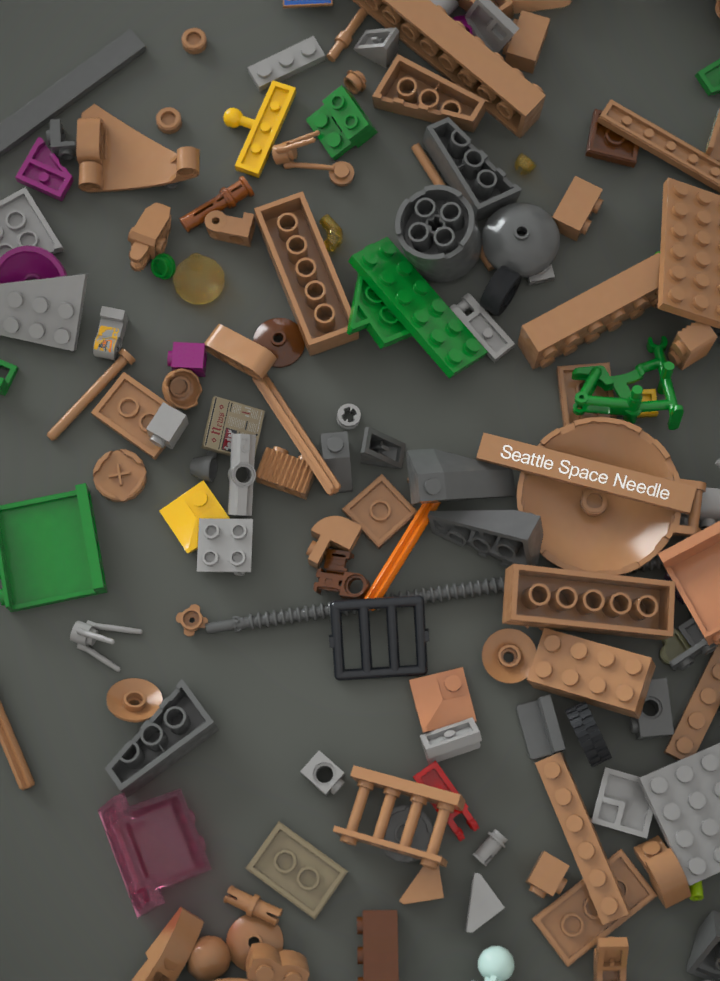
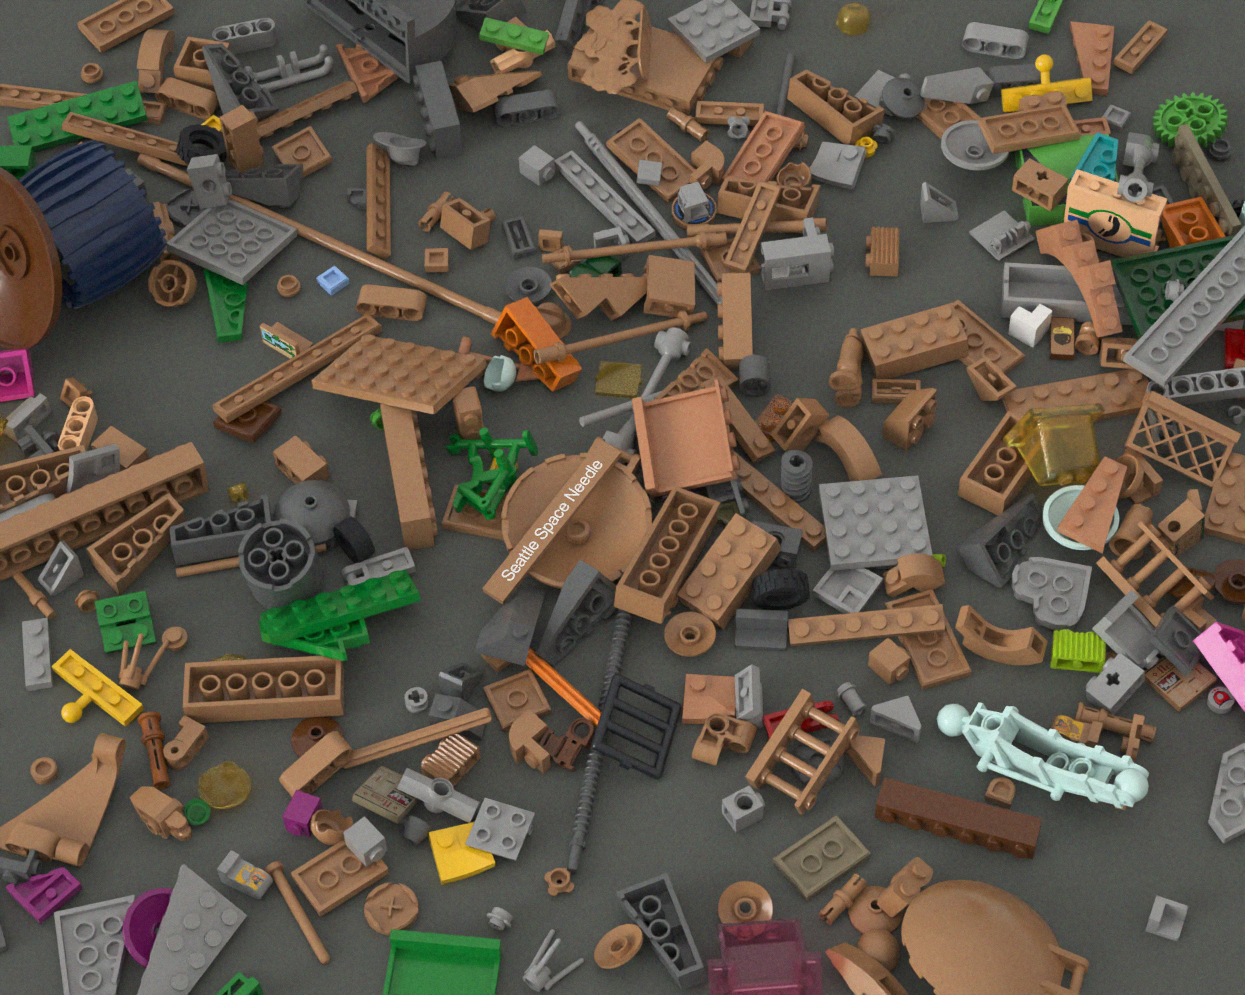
camera: 70 degrees left, 20 degrees down
none -> light grey plate [487,907,513,931]
none -> medium nougat piece [692,713,757,766]
none -> medium nougat dish [718,881,773,936]

